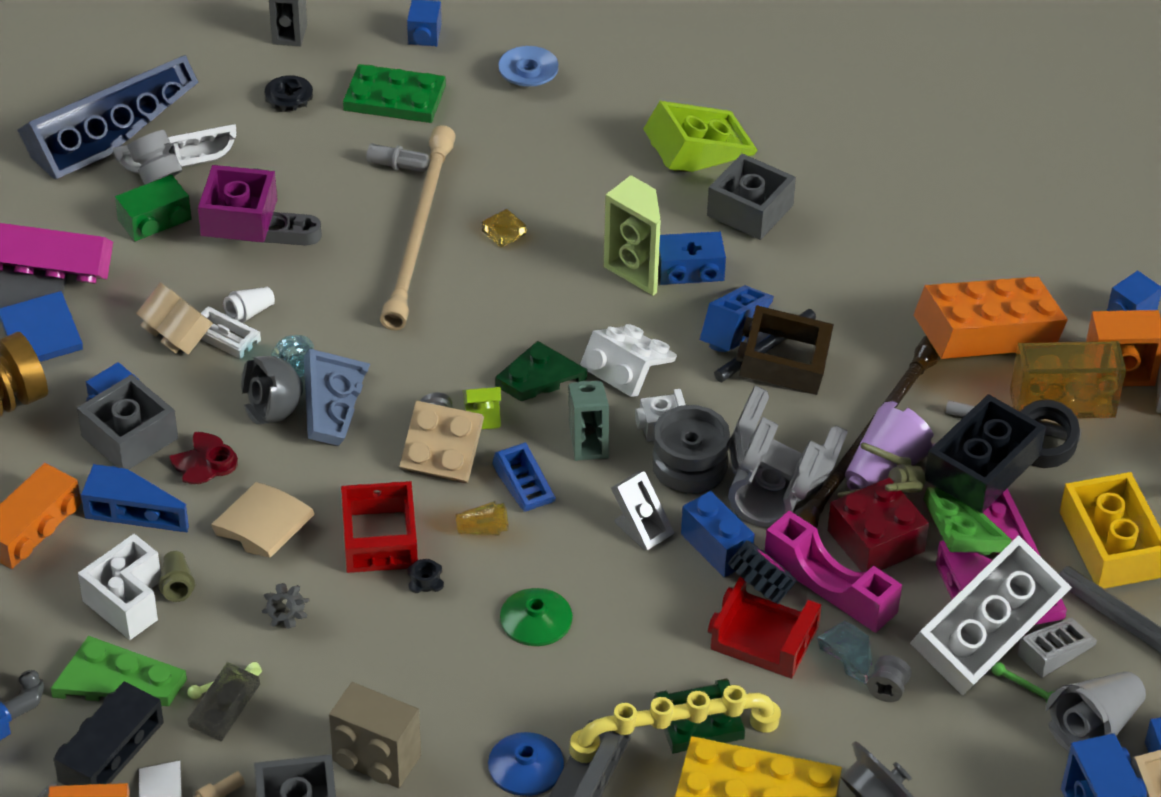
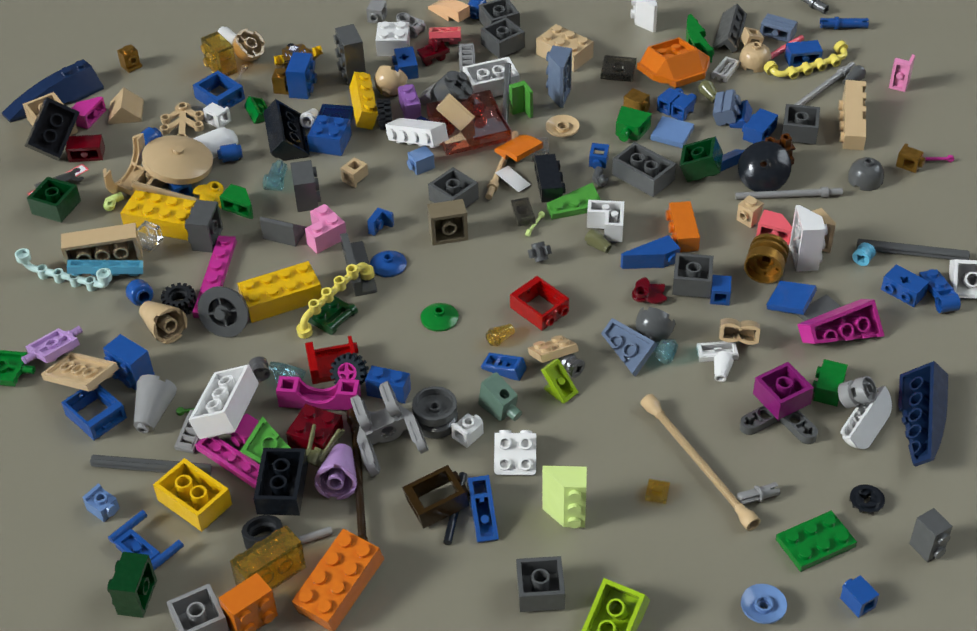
camera: 145 degrees right, 0 degrees up
tan slope [211,482,315,558] -> none
black plate [407,559,444,593] -> none
dark green wing [495,341,588,401] -> none
light grey slope [611,471,675,550] -> none
blue brick [658,231,726,285] -> none

